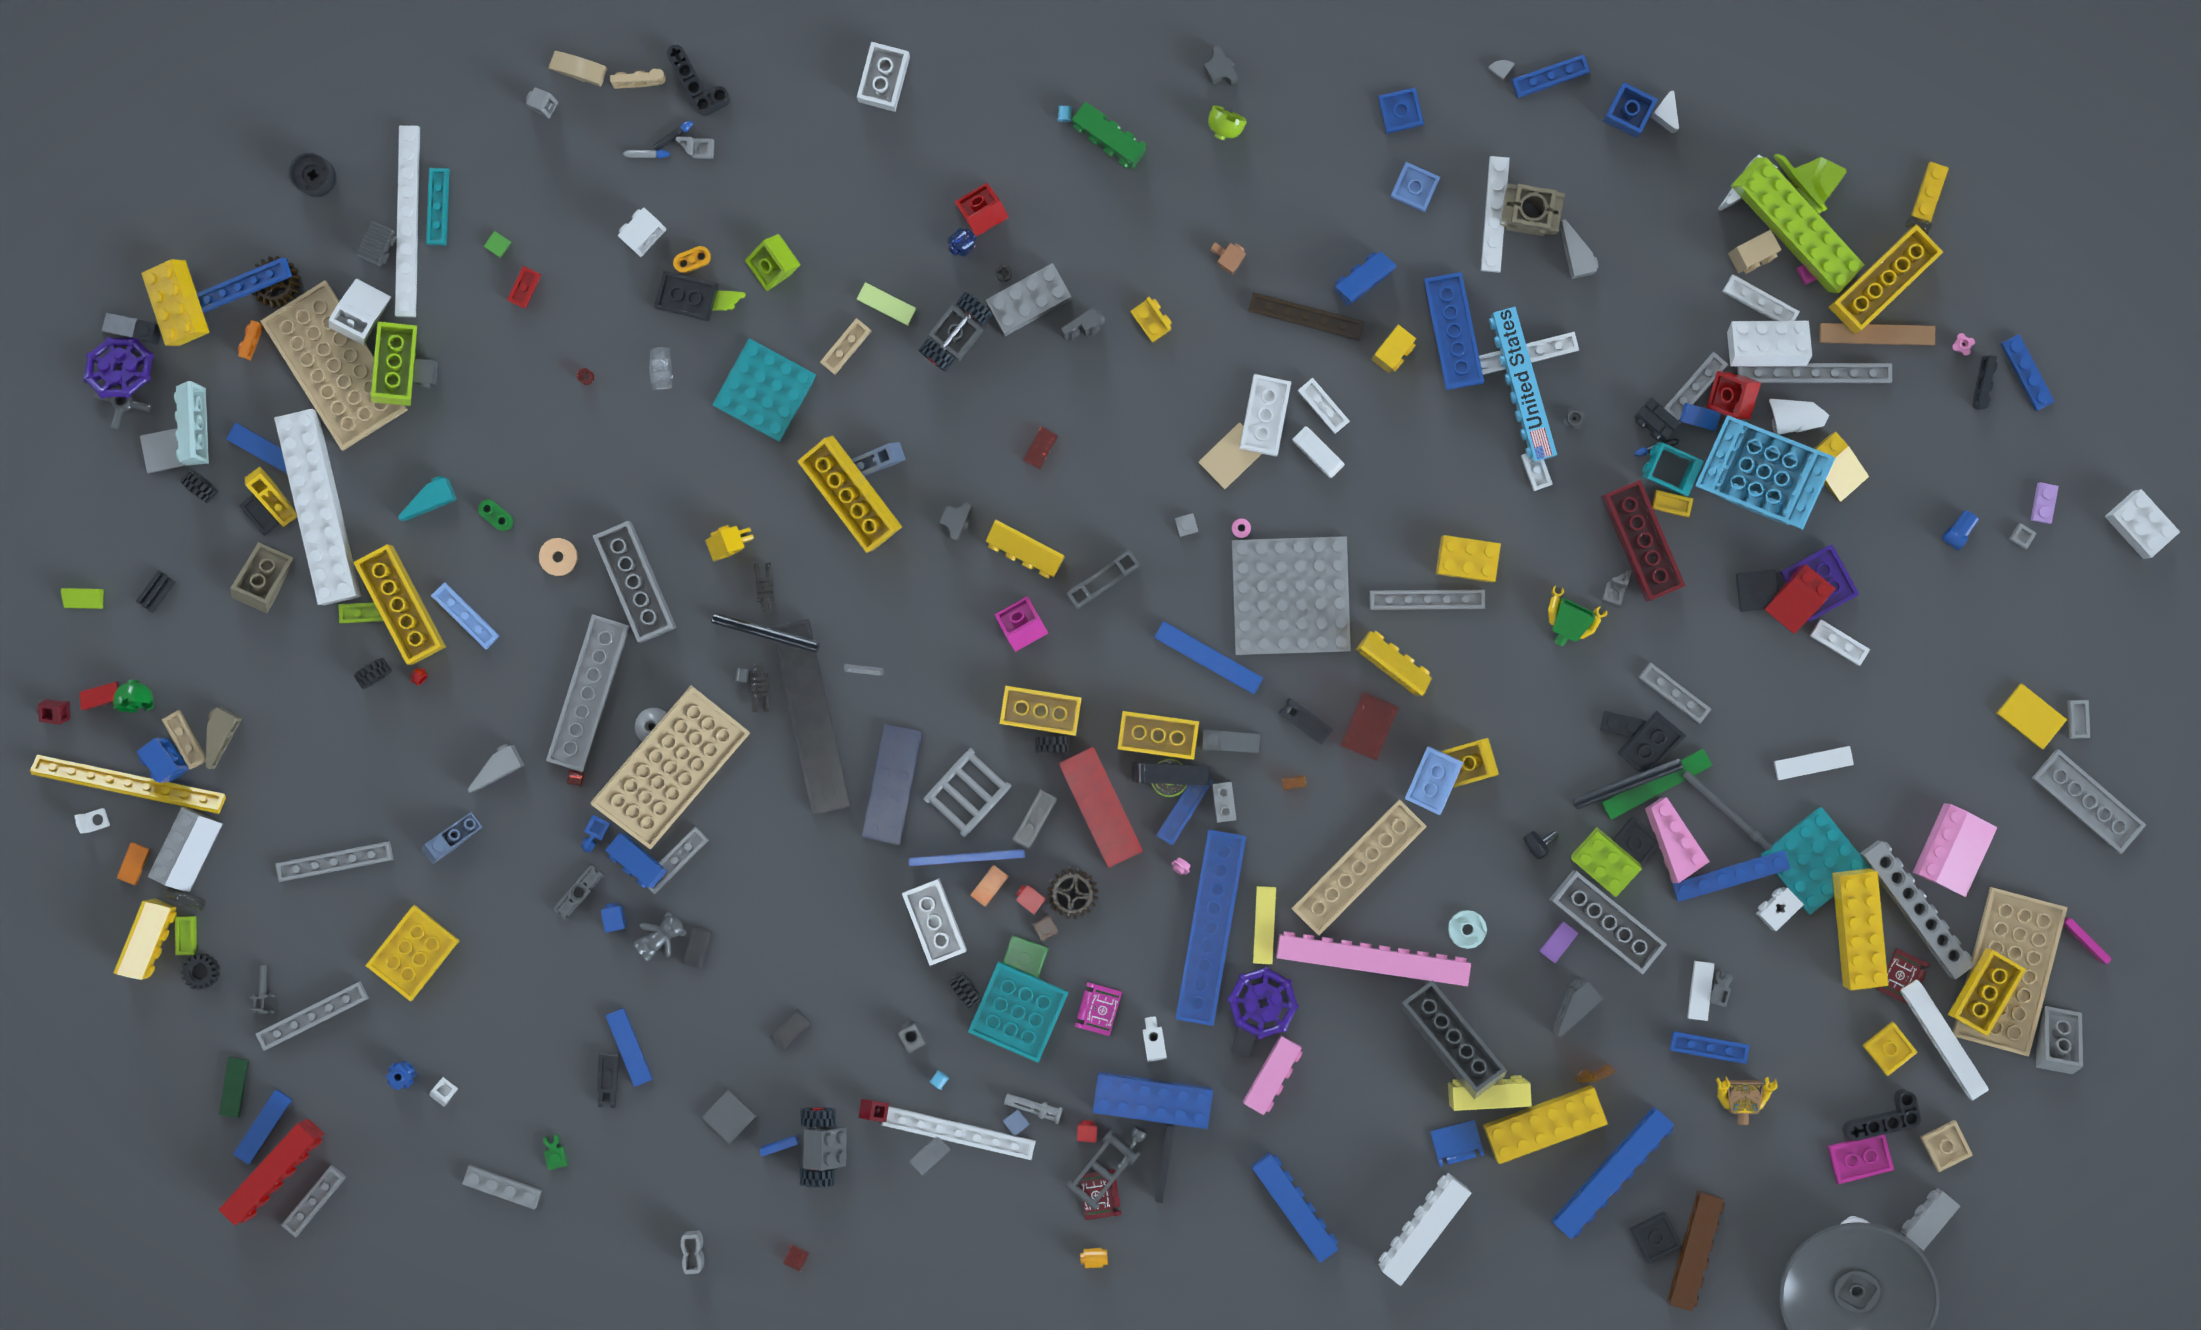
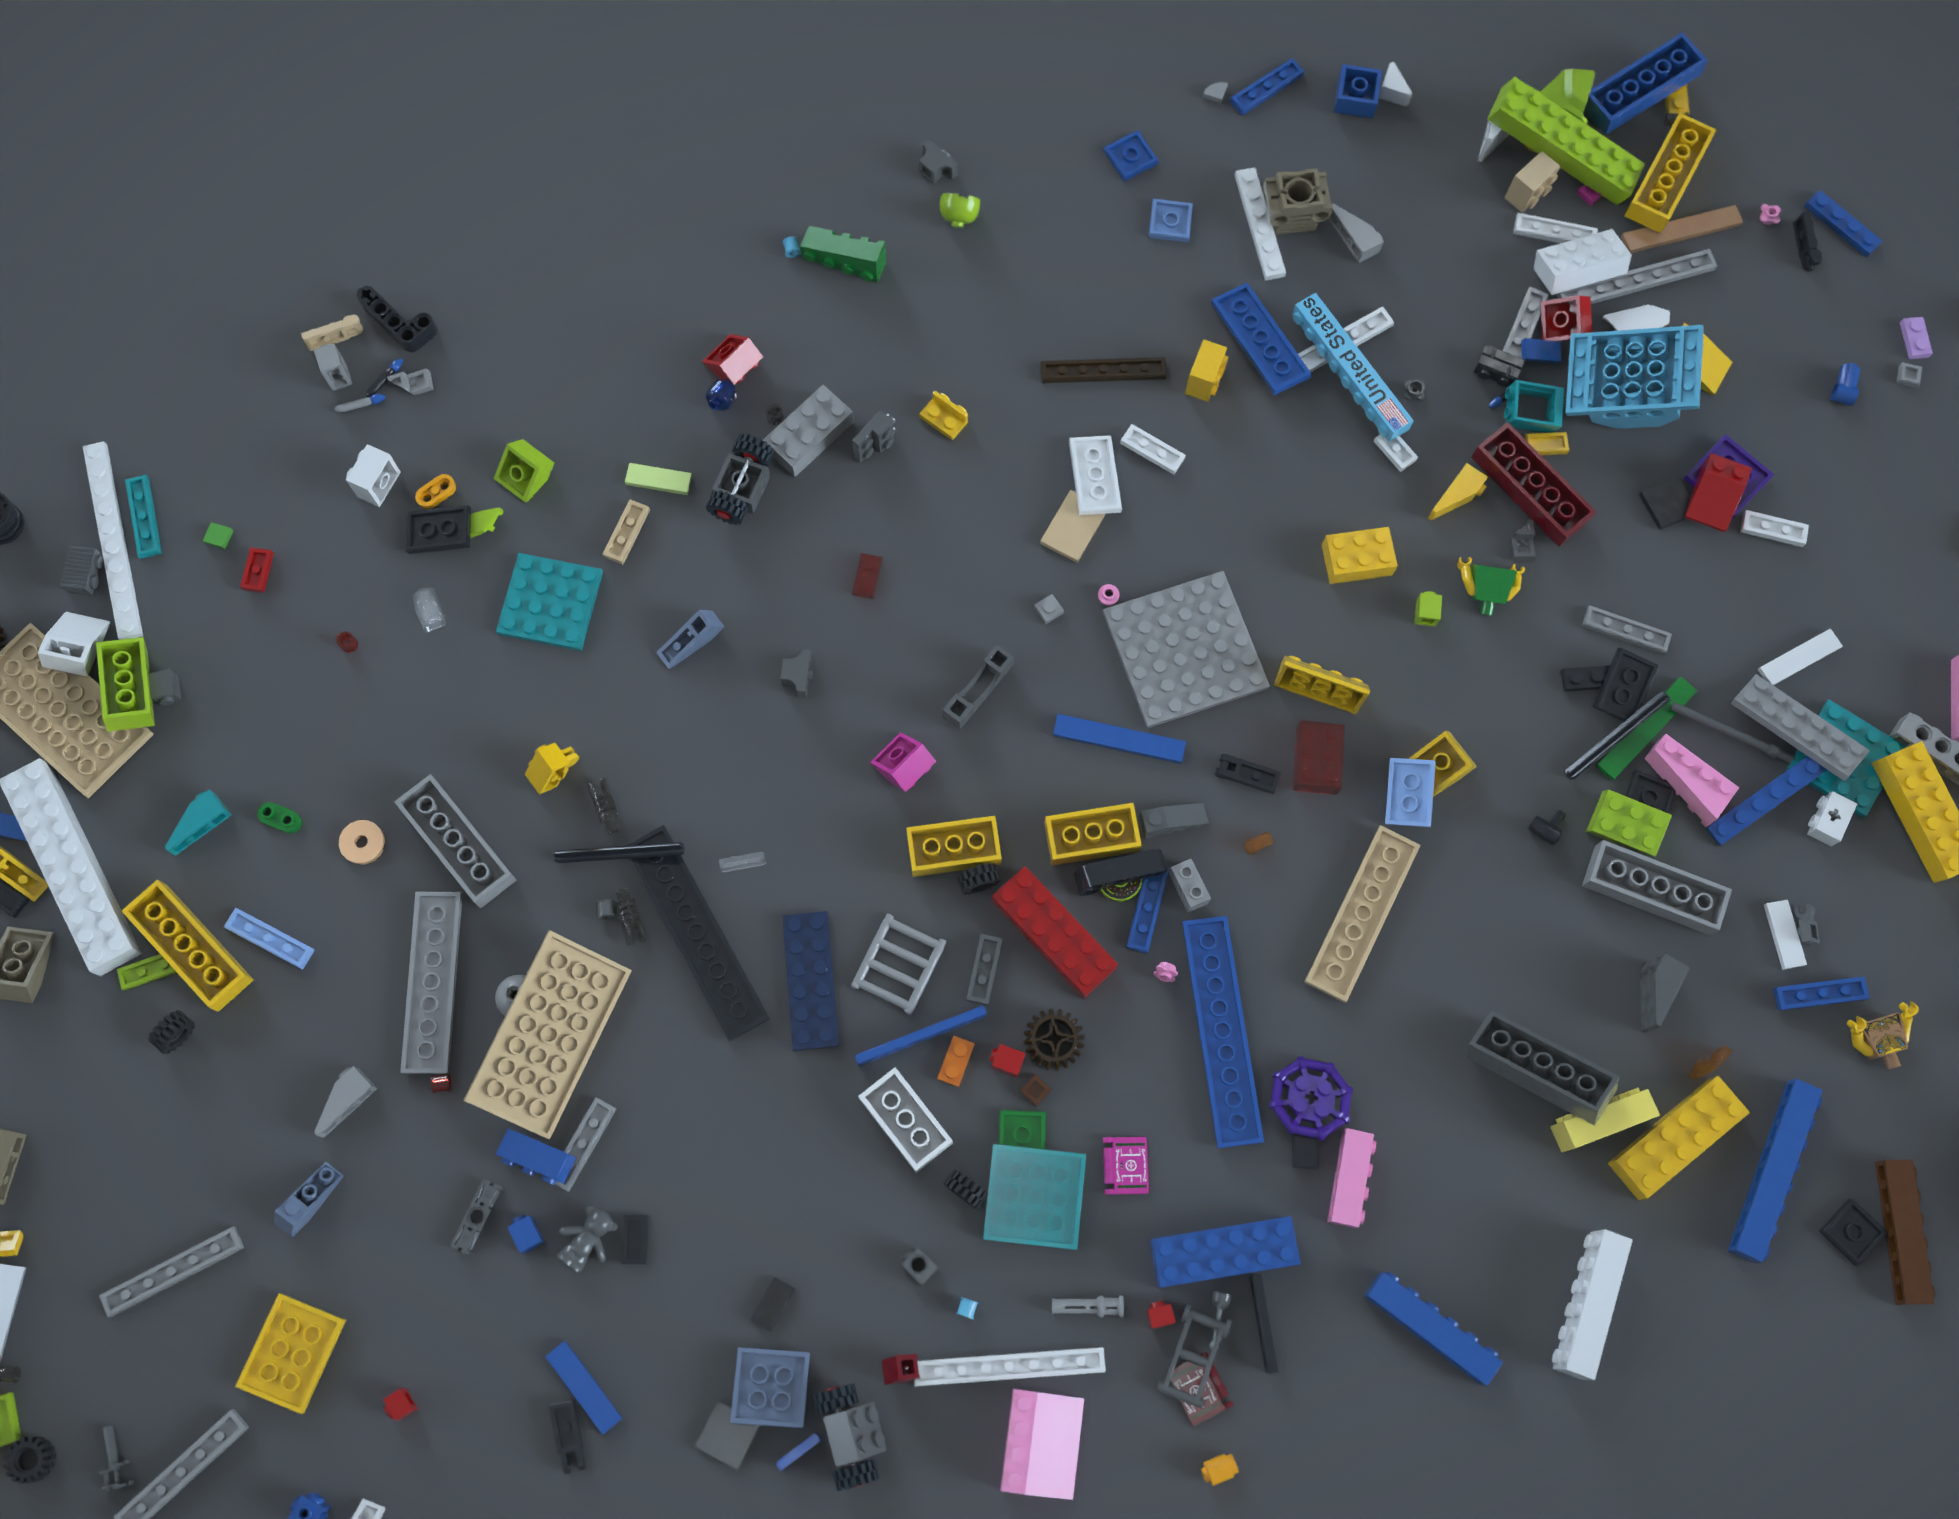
camera: 20 degrees left, 15 degrees down
red plate [410,668,428,686] -> none
light grey slope [526,87,559,119] -> none
tan slope [548,51,608,87] -> none
blue plate [581,815,611,852] -> none
yellow brick [797,436,902,553] -> none
white brick [857,42,910,112] -> none
clear slope [909,1135,951,1176] -> none
yellow slope [986,520,1065,579] -> none
sand blue tile [1003,1109,1030,1136] -> none
white torso [1143,1017,1167,1062] -> none
nougat brick [1210,242,1246,275] -> none
light yellow tile [1253,886,1276,964] -> none
bright pink brick [1276,931,1471,986] -> none
white beam [1292,426,1345,479] -> none
blue slope [1334,251,1396,307] -> none
light grey tile [1369,590,1485,610] -> none
blue piece [1430,1120,1484,1167] -> none
light aqua tile [1448,910,1487,949] -> none
medium lavender tile [1539,921,1579,963] -> none
none -> light grey brick [314,343,353,391]
none -> red plate [383,1388,418,1421]
none -> sand blue plate [730,1347,810,1429]
none -> bright pink slope [1000,1389,1084,1500]
none -> lime brick [1414,591,1442,627]
none -> yellow slope [1428,463,1488,520]
none -> blue brick [1584,32,1708,135]
none -> light grey plate [1731,674,1870,781]

